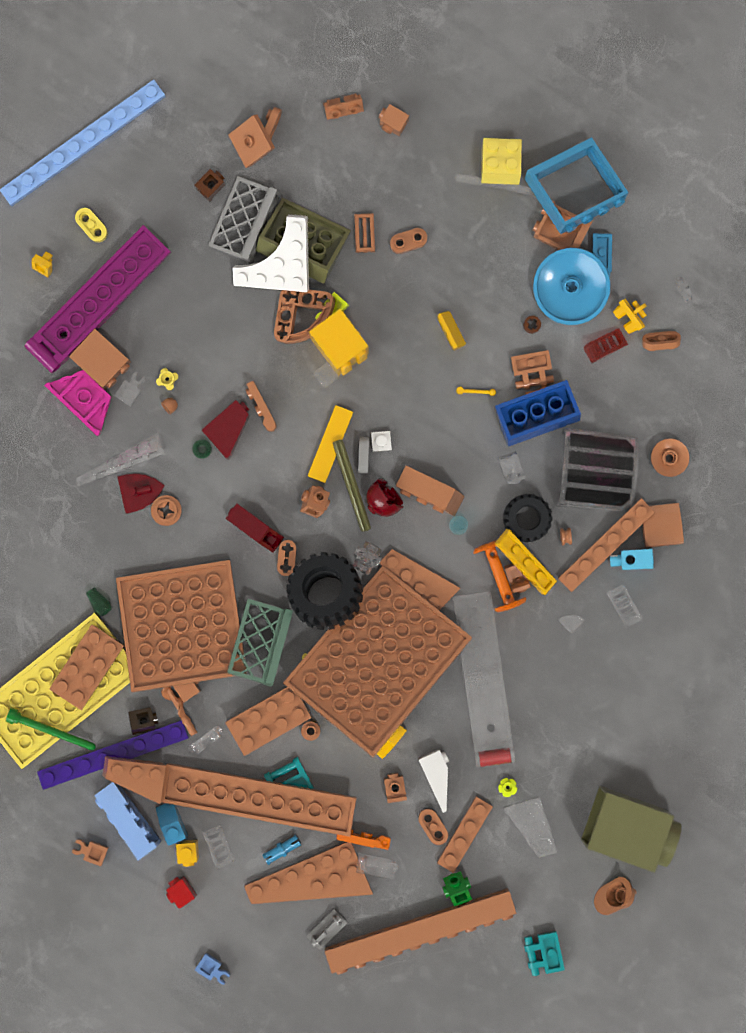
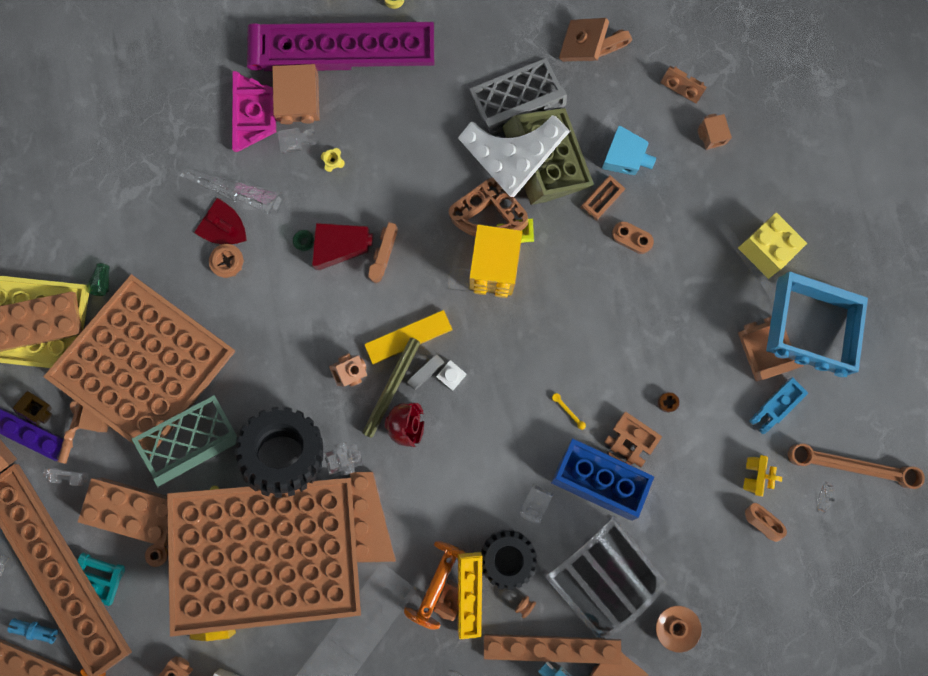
camera: 45 degrees right, 5 degrees down
nougat hinge [161,398,178,415] -> none
reddish brown brick [194,169,225,202] -> none
dark red slope [225,503,284,553] -> none
nougat beam [277,540,297,576] -> none
nougat wedge [396,466,465,517] -> none
yellow slope [437,311,466,351] -> none
clear light blue plate [449,516,468,535] -> none
dark azure dish [533,247,611,325] -> none
clear red slope [583,328,628,364] -> none
none -> medium azure torso [602,126,657,175]
none -> nougat piece [788,444,925,489]

